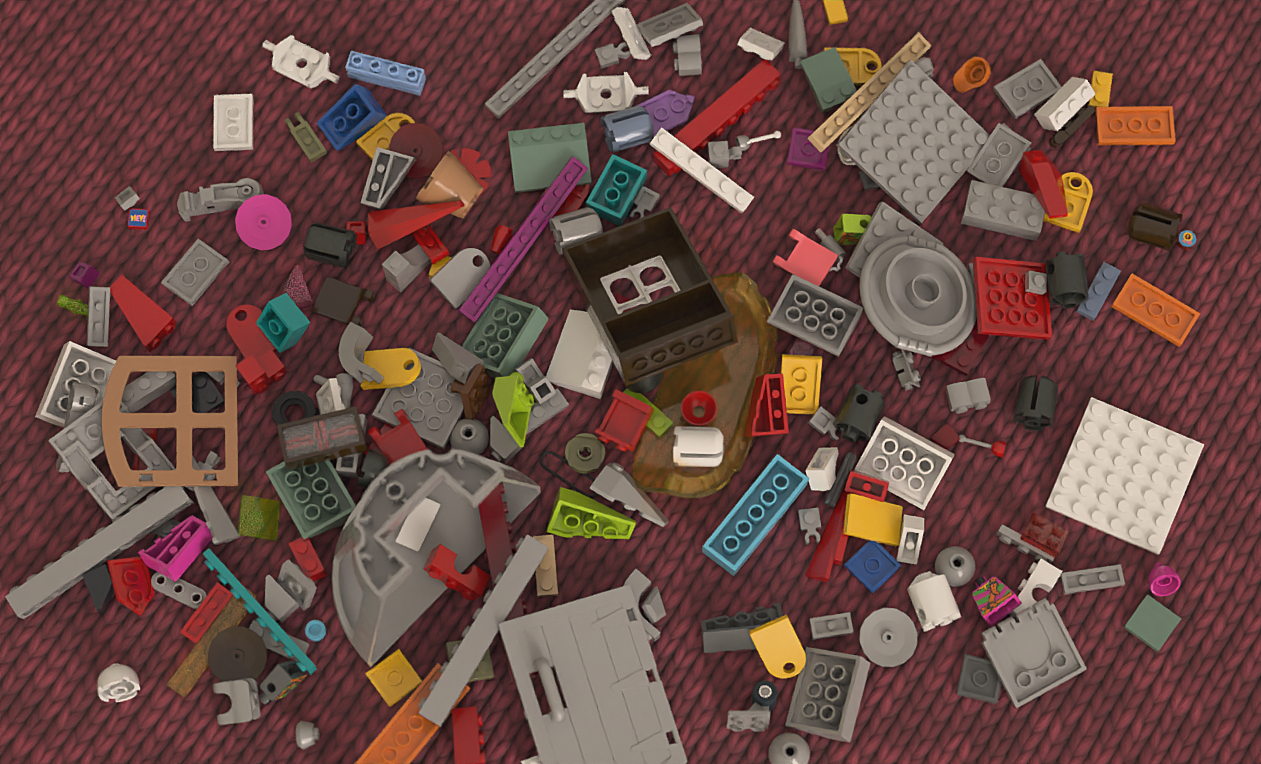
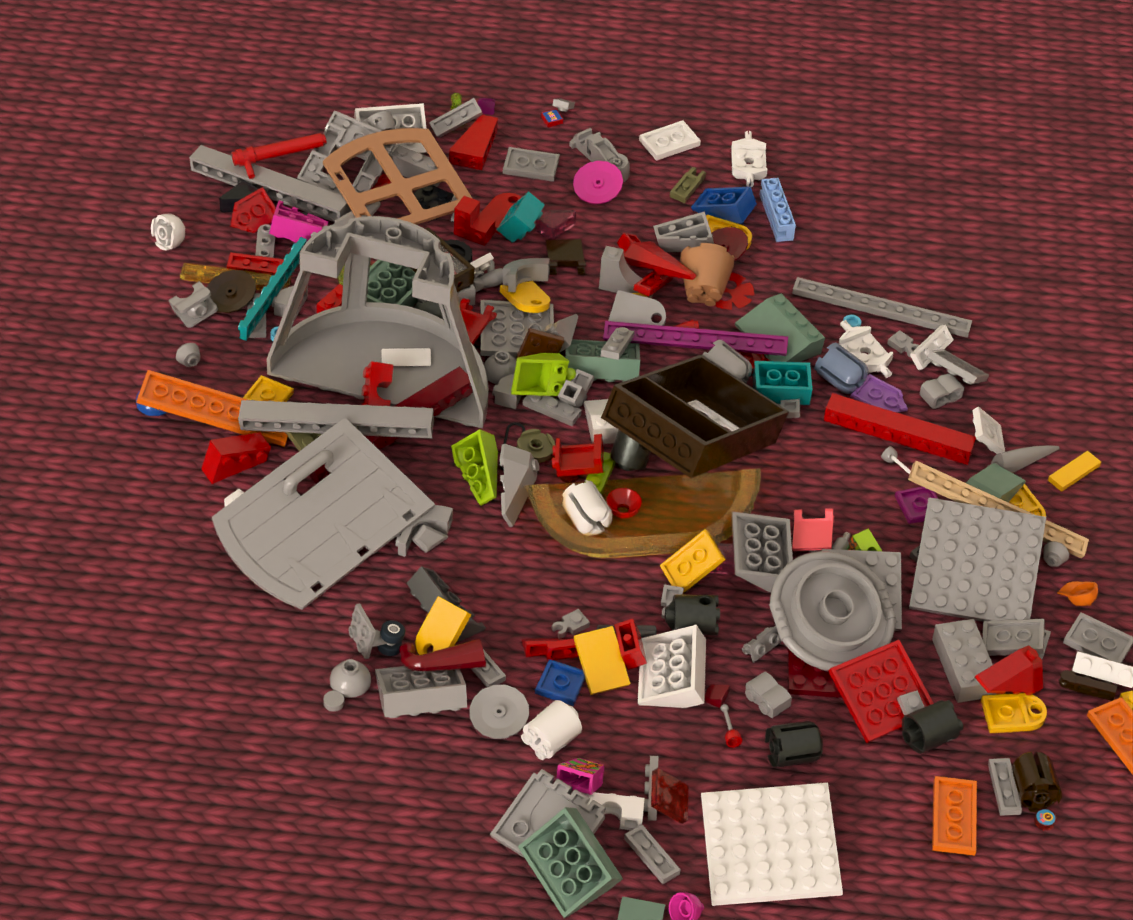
camera: 60 degrees right, 25 degrees down
dark grey torso [259,660,308,705] -> none
light grey plate [277,559,317,611] -> none
pearl dark grey cylinder [303,222,357,269] -> none
tan plate [533,535,558,597] -> none
white plate [650,128,754,214] -> none
medium azure brick [702,454,809,576] -> none
light grey brick [707,141,742,168] -> none
red wedge [743,373,789,438] -> none
white arch [805,447,839,491] -> none
white slope [897,515,924,564] -> none
light grey piece [935,546,976,587] -> none
dark grey tile [956,654,1001,704] -> none
sand blue plate [1076,262,1121,321] -> none
none -> red cylinder [231,133,327,179]
none -> dark red animal [400,638,486,671]
none -> sand green slope [518,807,623,918]
none -> light grey plate [601,327,634,360]
none -> medium azure tile [843,315,861,327]
none -> light grey plate [988,758,1022,816]

